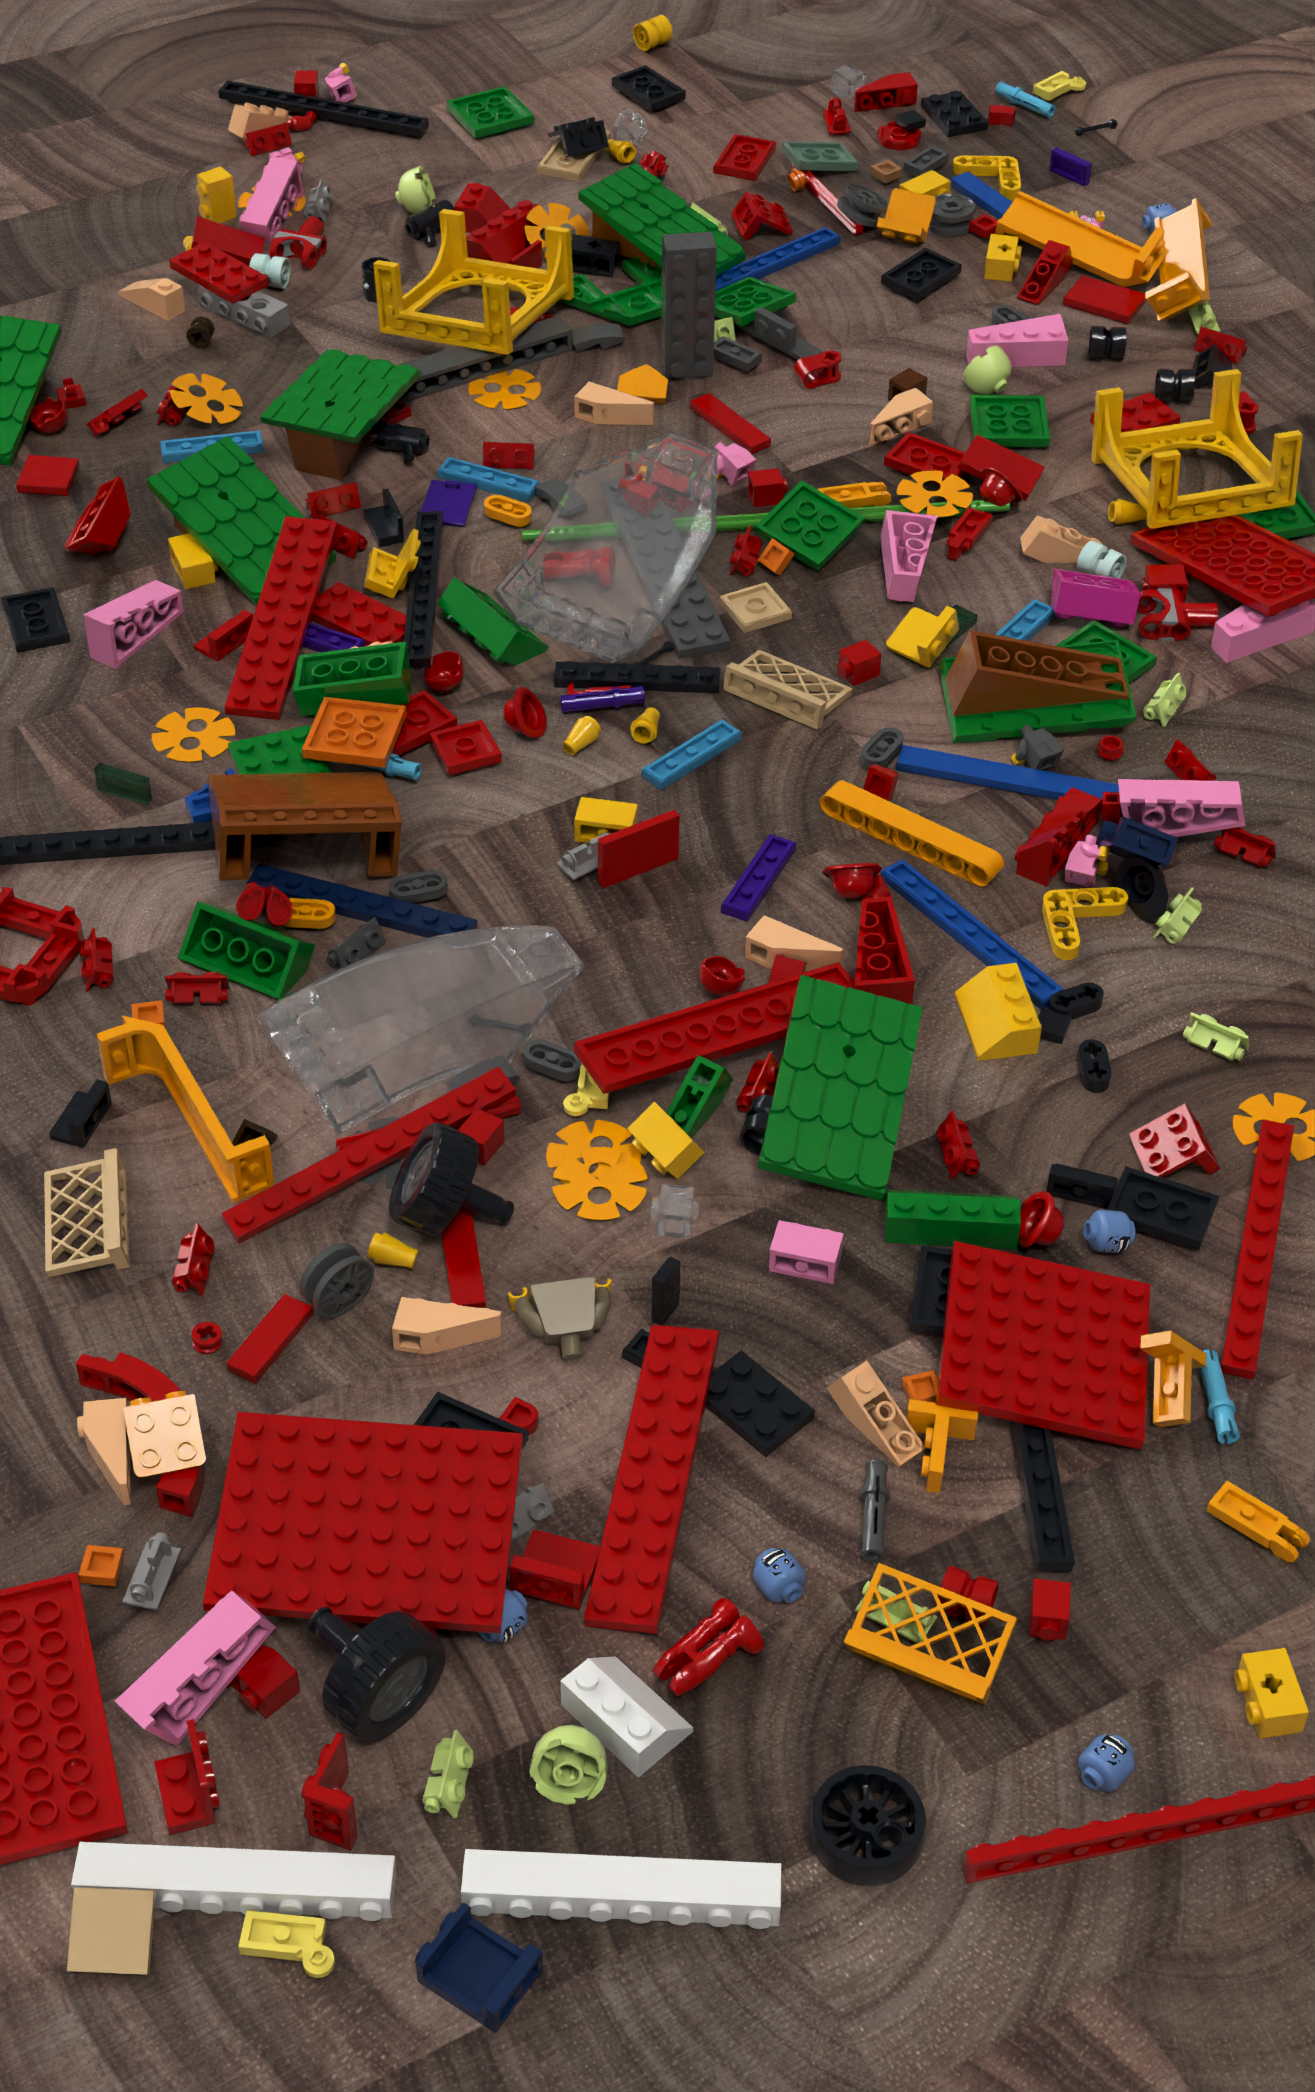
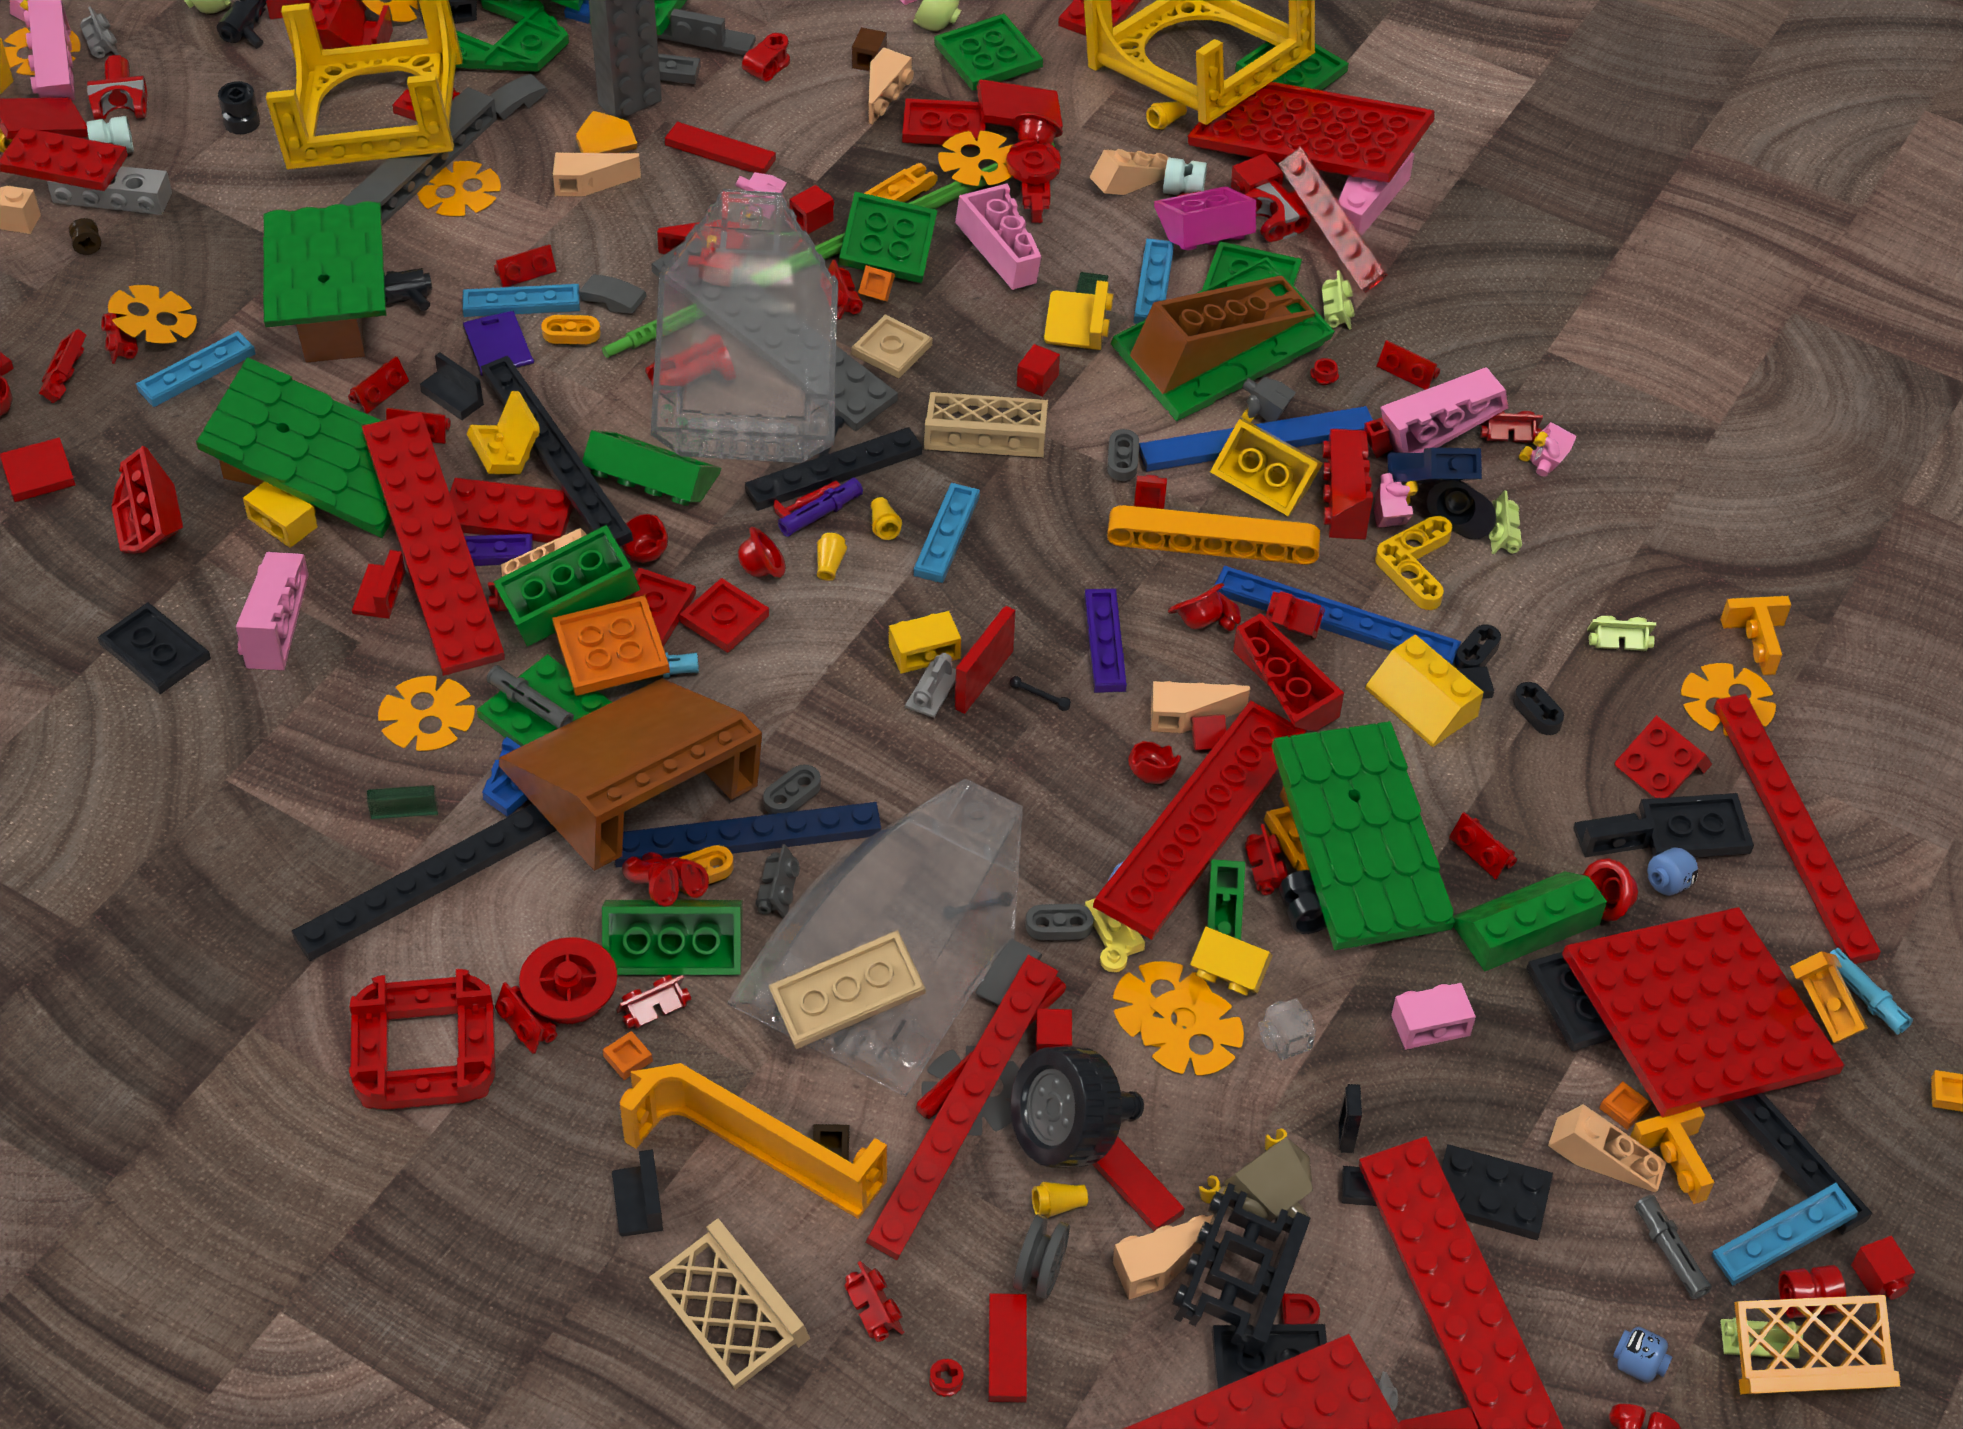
camera: 30 degrees left, 5 degrees up
none -> dark grey pin [486,665,574,729]
none -> red wheel [519,937,617,1024]
none -> tan tile [768,930,926,1049]
none -> red tile [1006,139,1061,184]
none -> black hinge [1009,676,1071,711]
none -> black fence [1172,1183,1311,1358]
none -> yellow slope [1210,419,1323,516]
none -> red brick [1265,591,1325,639]
none -> clear red plate [1278,147,1388,293]
none -> bright pink piece [1519,422,1576,476]
none -> dark azure tile [1712,1183,1858,1286]

